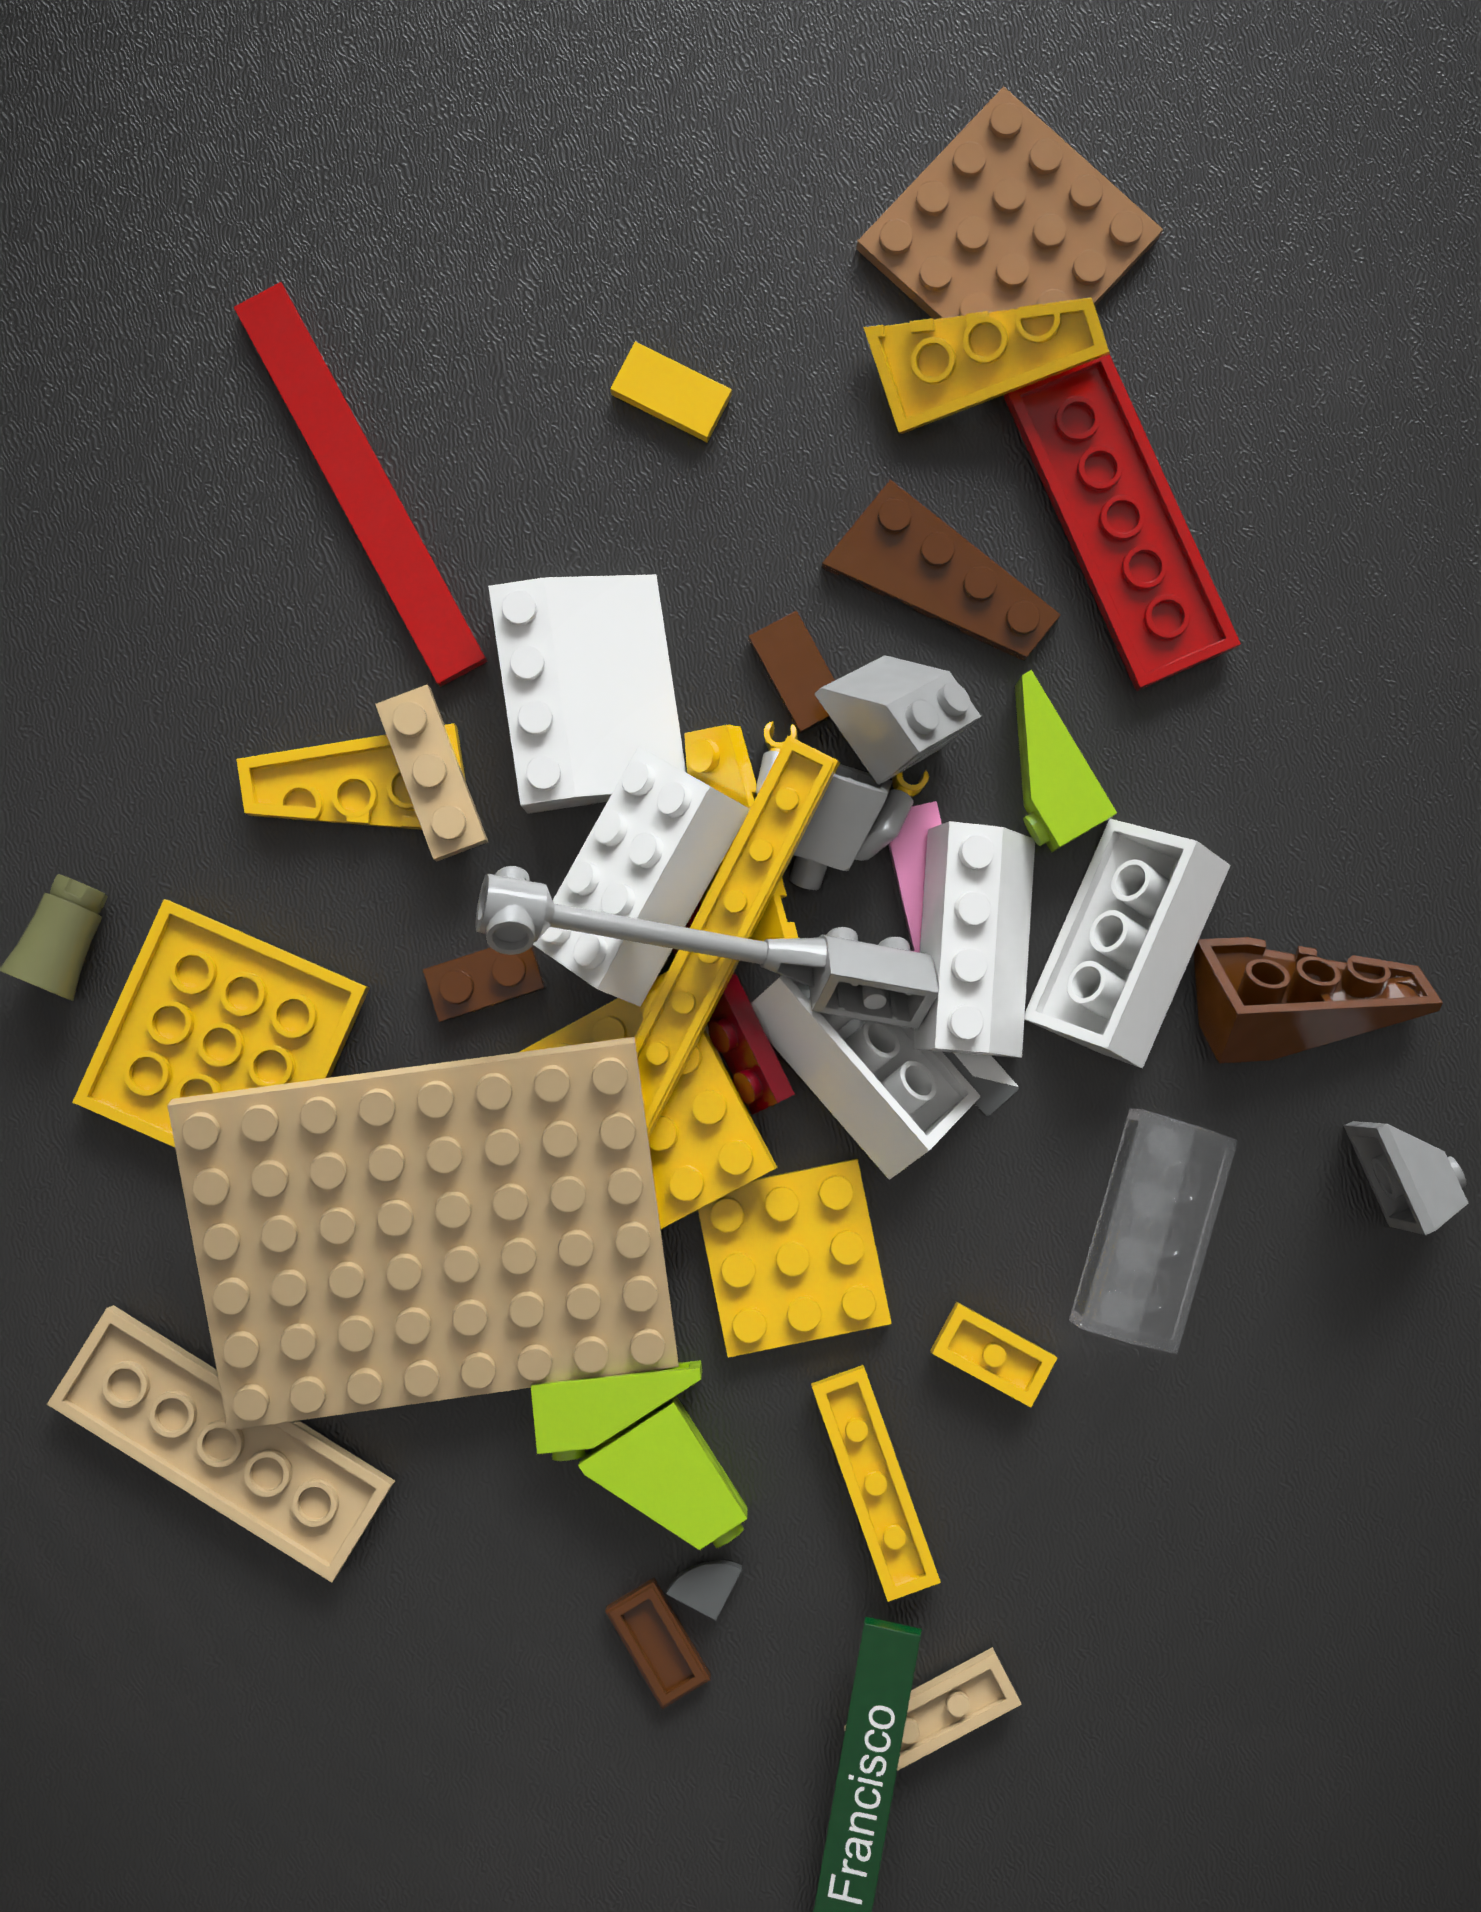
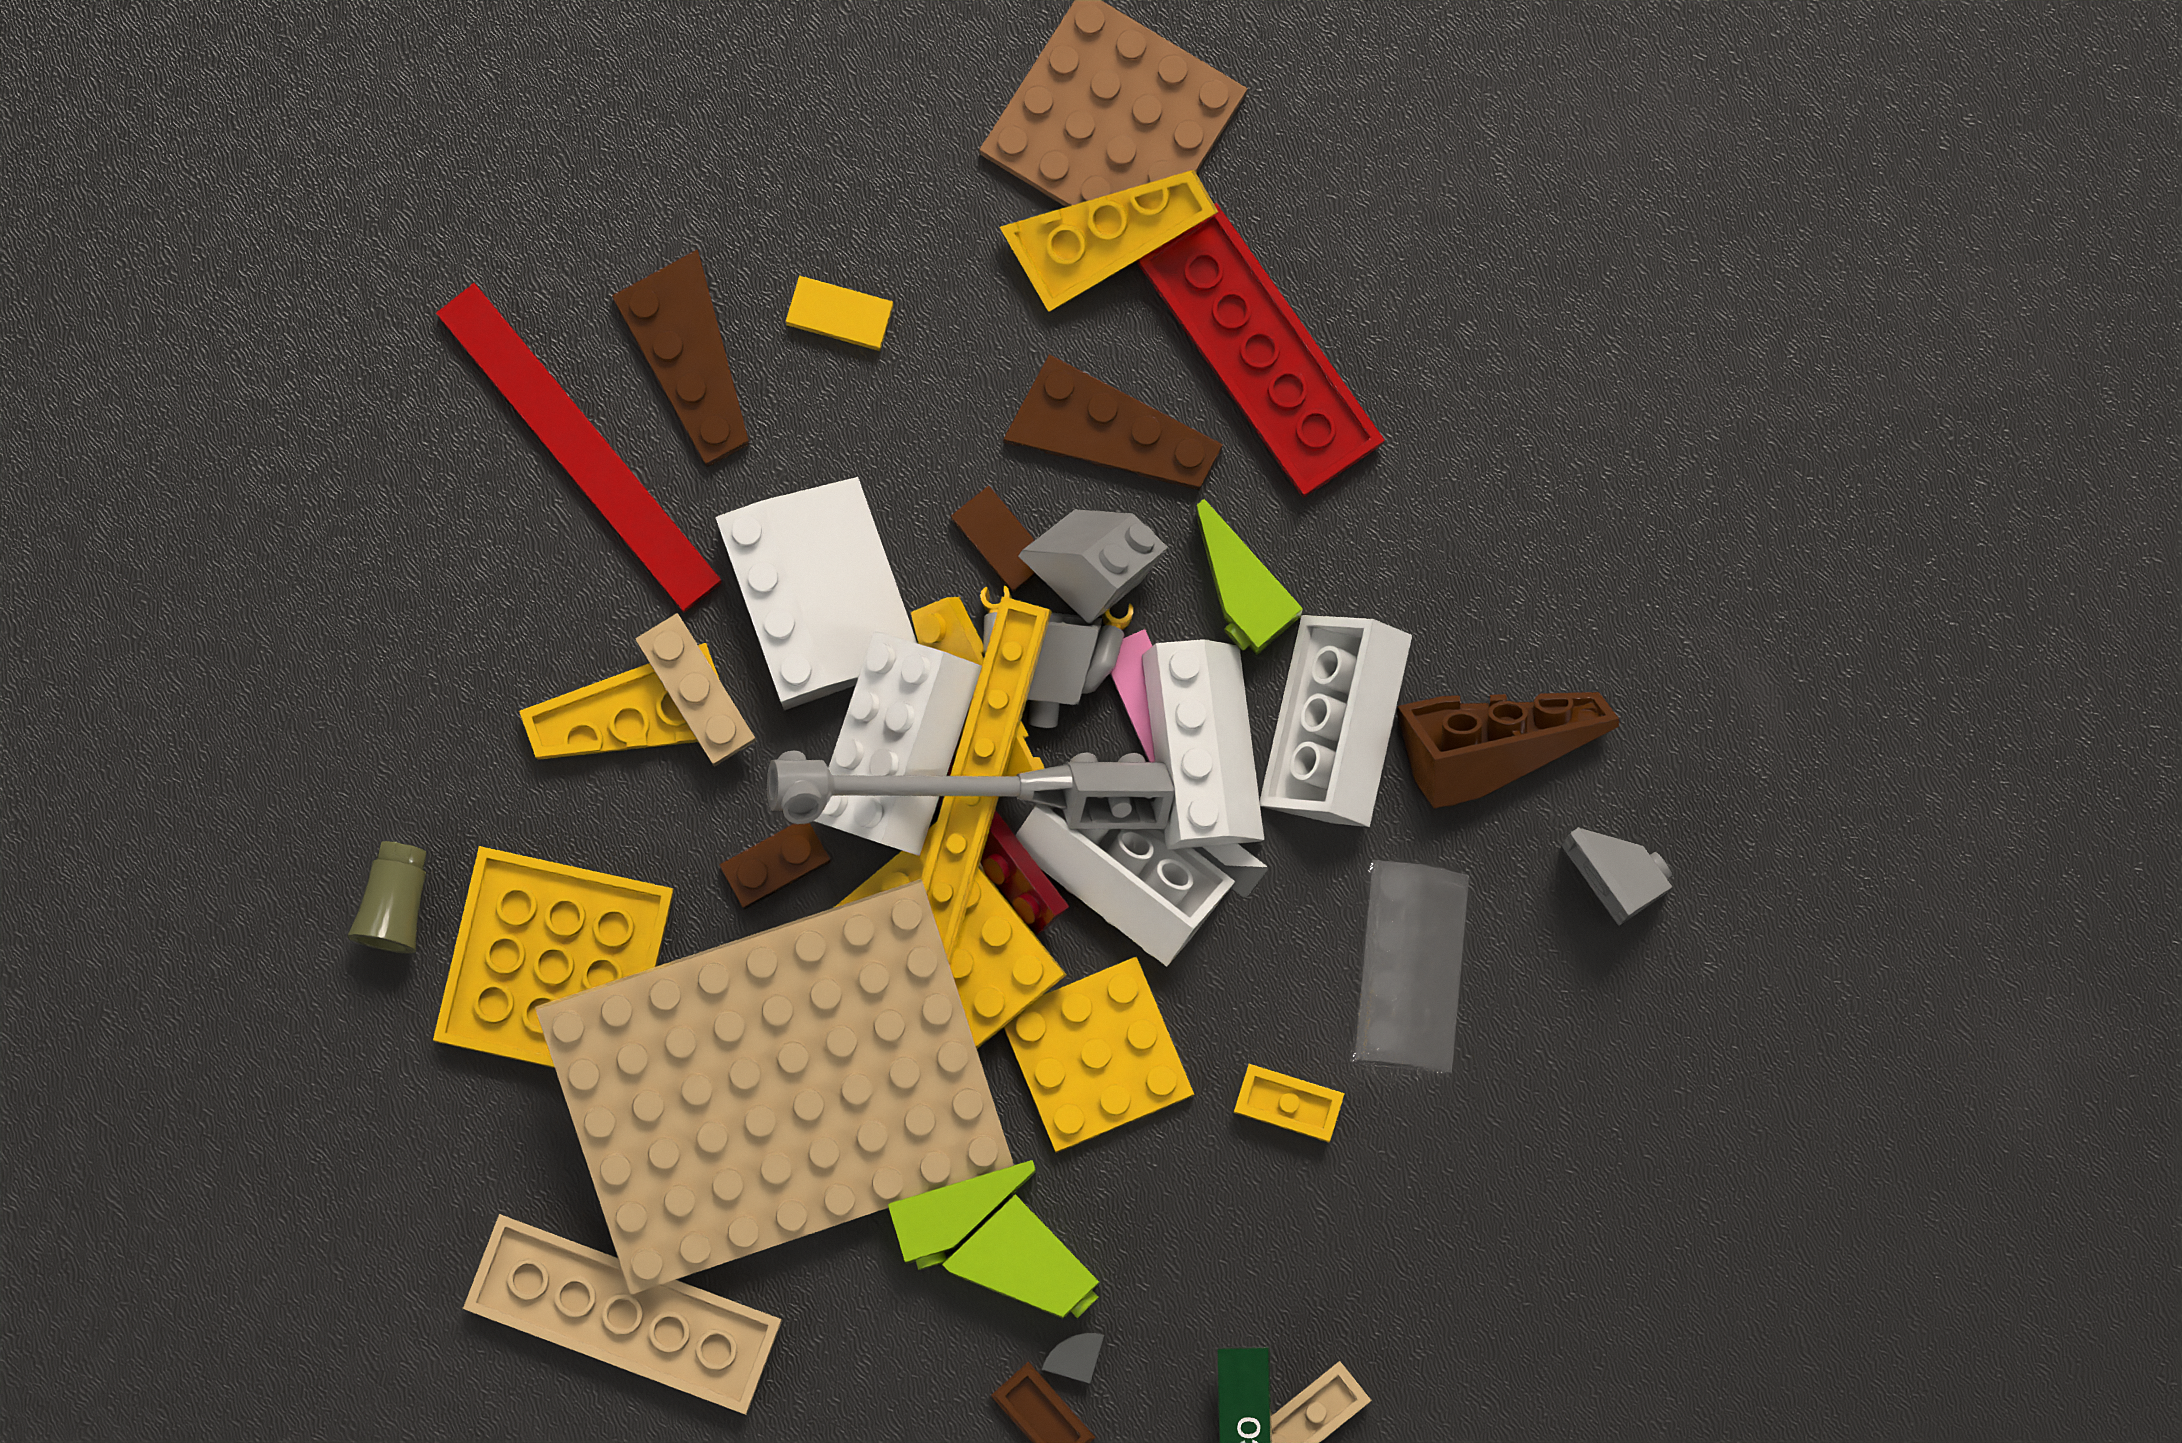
camera: 15 degrees left, 5 degrees down
yellow plate [811,1365,941,1602] -> none
none -> reddish brown wing [612,249,750,467]

